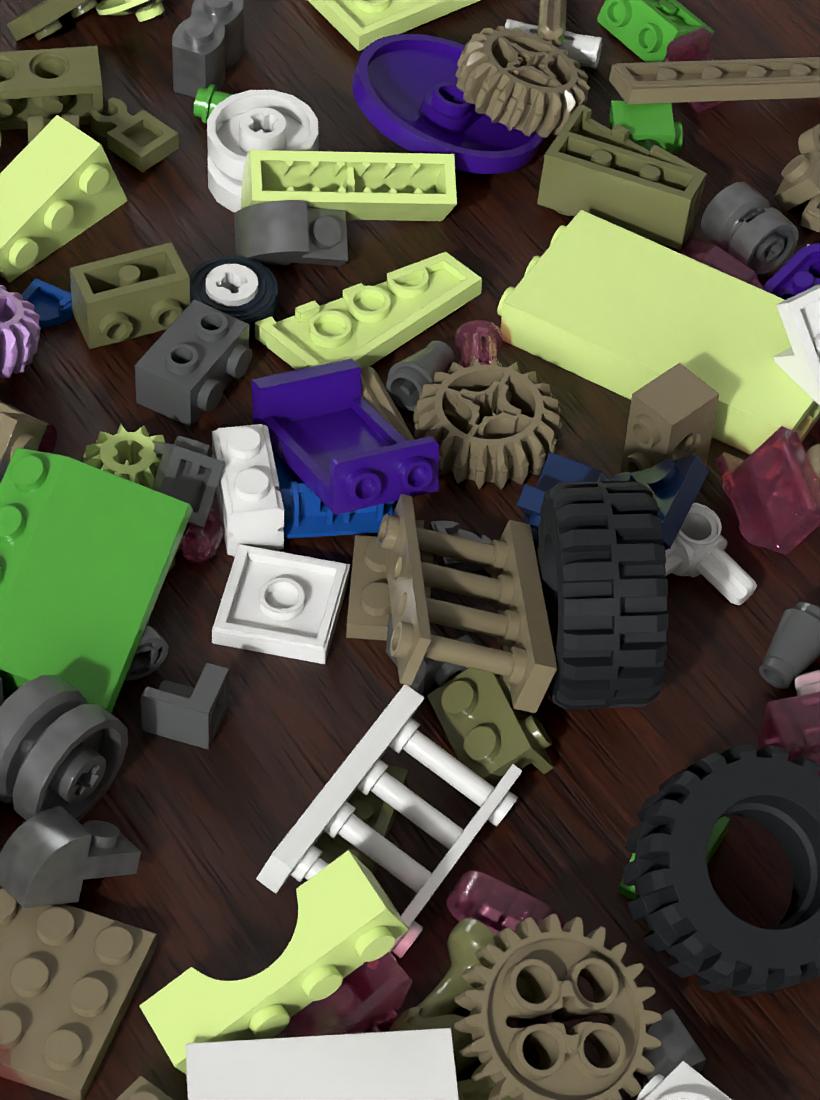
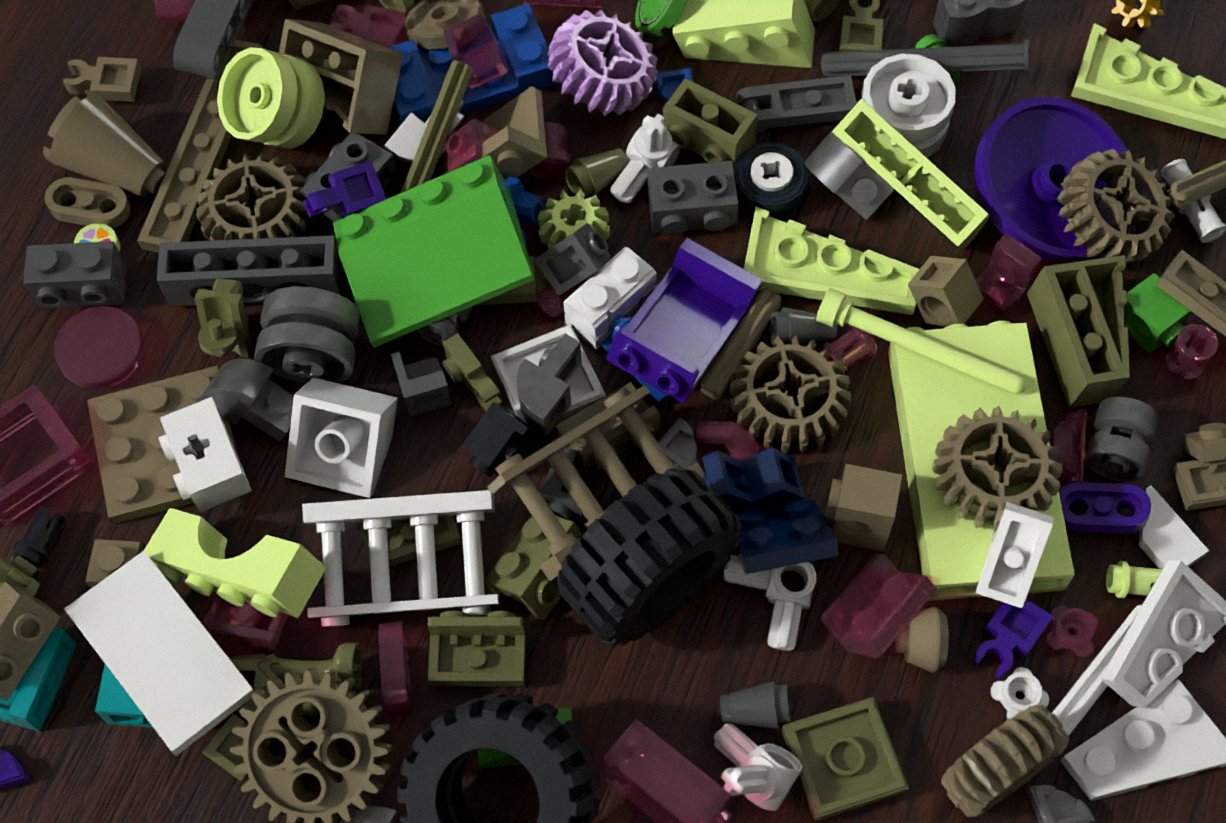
camera: 60 degrees right, 15 degrees up
none -> white brick [158,397,252,512]
none -> white slope [285,378,398,498]
none -> olive bracket [428,611,526,687]
none -> olive plate [442,333,502,411]
none -> black brick [461,402,540,477]
none -> flat silver brick [517,333,582,438]
none -> olive cone [565,148,629,198]
none -> white axle [610,114,681,203]
none -> clear pink arm [697,421,759,461]
none -> dark grey plate [736,75,857,134]
none -> yellowish green piece [816,288,1026,394]
none -> dark grey axle [821,39,1030,77]
none -> dark tan brick [908,256,984,326]
none -> dark tan gear [932,406,1063,532]
none -> clear pink bracket [976,233,1042,311]
none -> clear pink bush [1166,324,1218,379]

